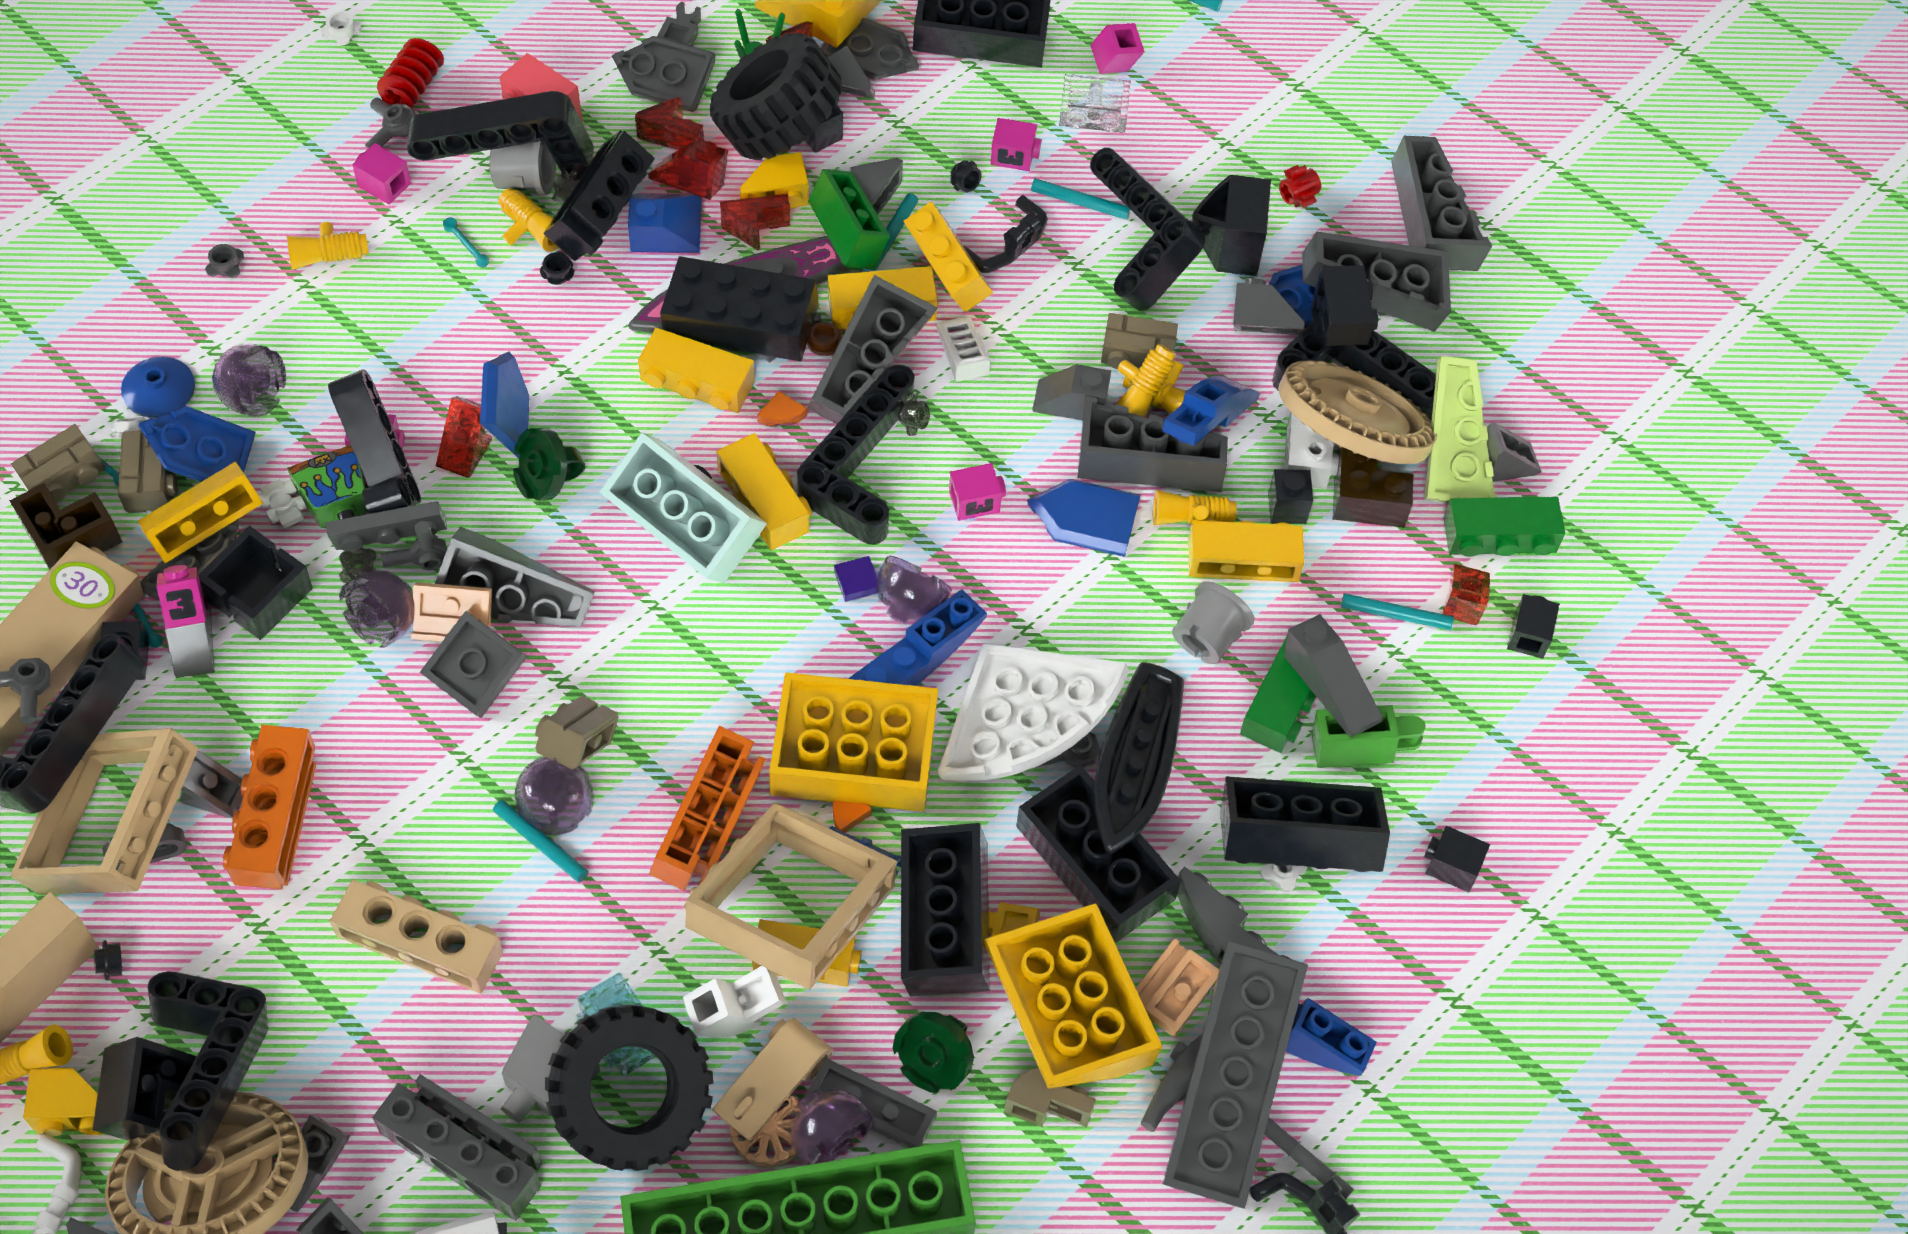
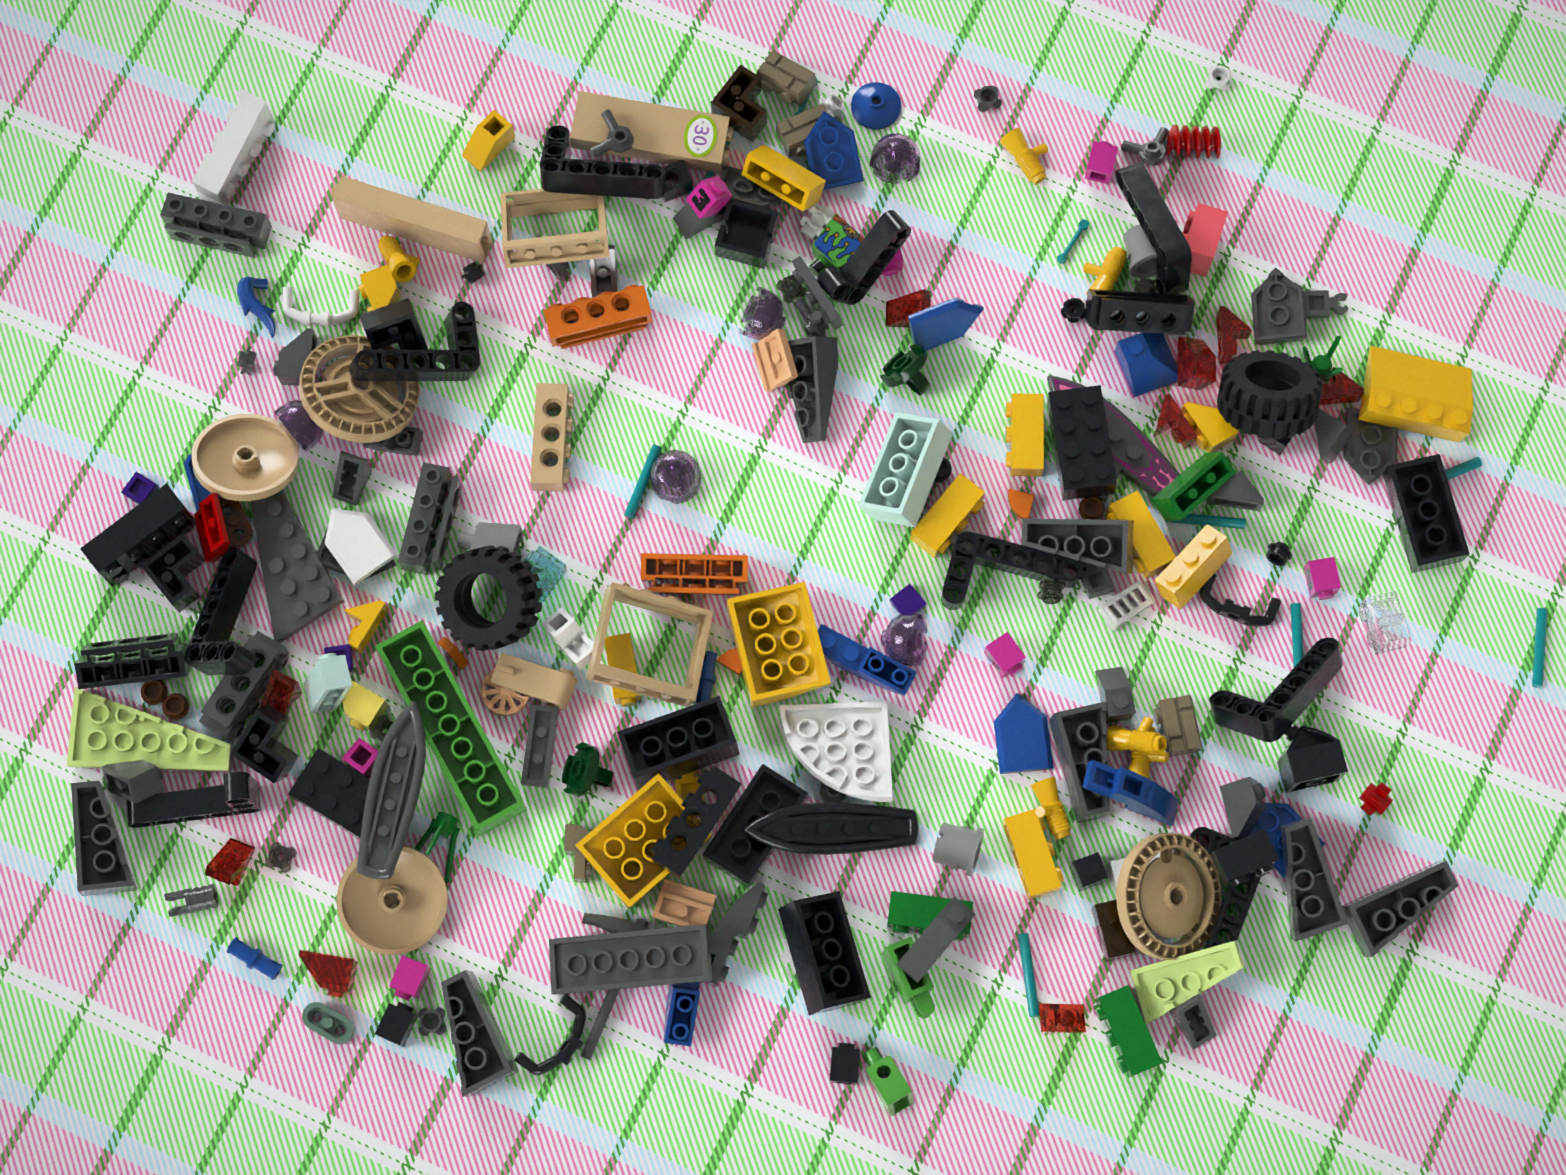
camera: 75 degrees right, 15 degrees up
dark grey plate [419,611,527,718] -> none
dark tan brick [535,696,619,770] -> none
clear purple cylinder [790,1089,876,1166] -> none
dark pink brick [1090,23,1145,74] -> none
black brick [1507,594,1560,659] -> none
none -> orange tile [437,637,469,670]
none -> black brick [650,765,741,879]
none -> bright green torso [863,1047,914,1117]
none -> dark grey plate [1079,561,1114,599]

